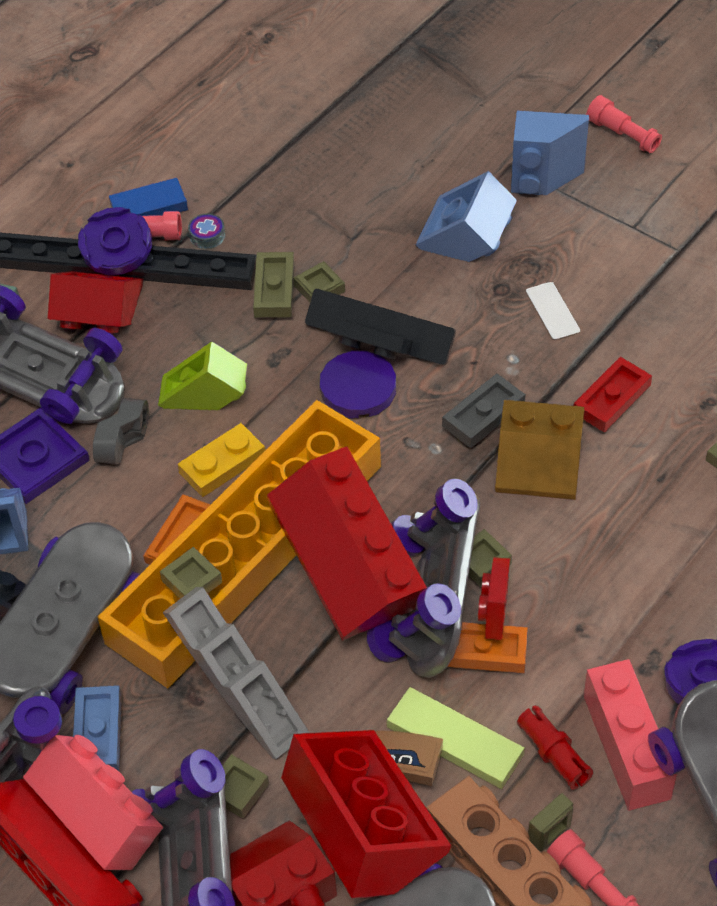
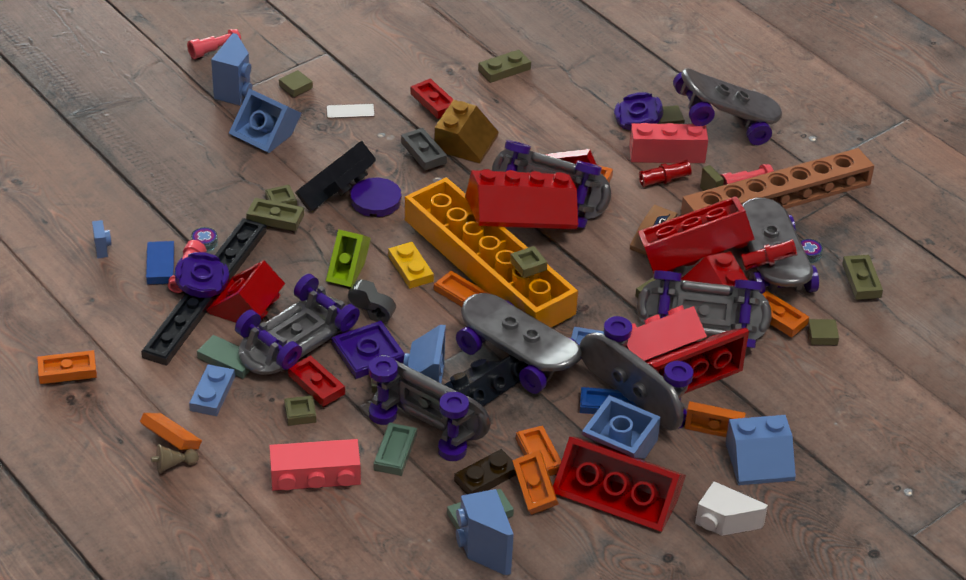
camera: 80 degrees left, 10 degrees down
light grey slope [163,587,309,759] -> none
yellowish green tile [387,687,525,789] -> none
none -> medium blue plate [92,220,112,258]
none -> olive tile [279,70,313,97]

